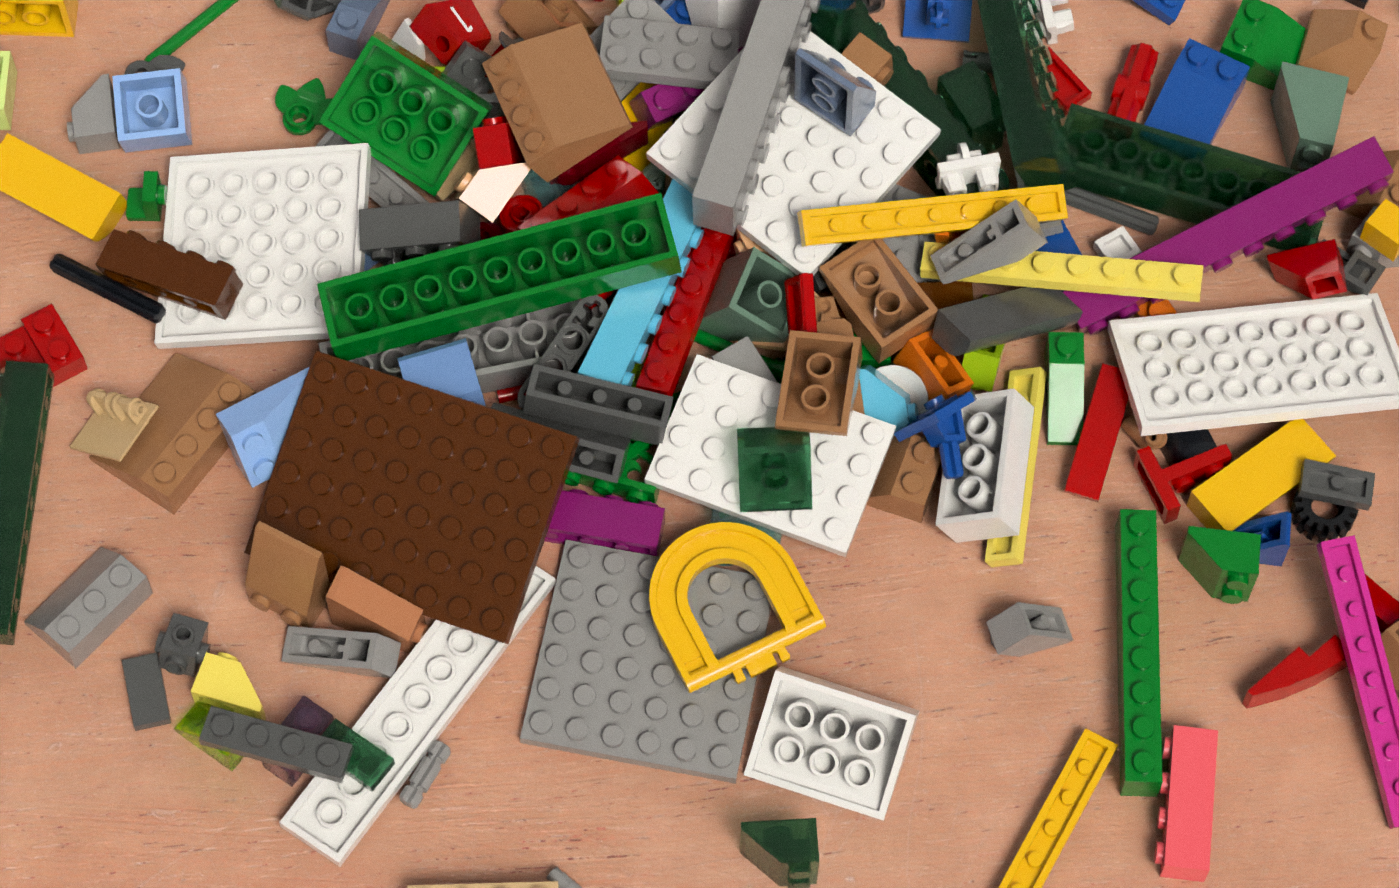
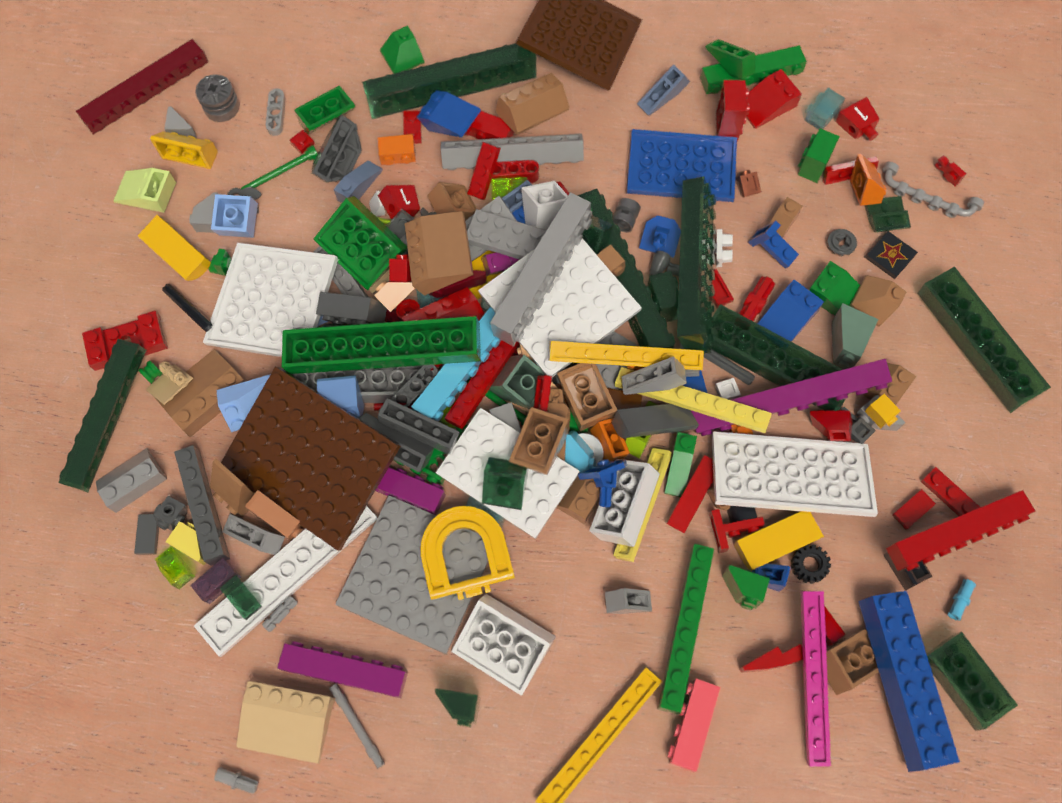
camera: 15 degrees right, 5 degrees up
reddish brown brick [95,229,244,320] -> none
dark grey plate [199,706,354,783] -> none
green plate [275,78,333,135] -> none
sand blue slope [794,48,876,136] -> none
white hips [935,142,1001,196] -> none
dark grey plate [1298,459,1375,511] -> none
none -> green wheel [138,360,163,384]
none -> dark grey brick [174,445,230,566]
none -> magenta brick [277,641,408,698]
none -> dark grey cone [649,250,670,279]

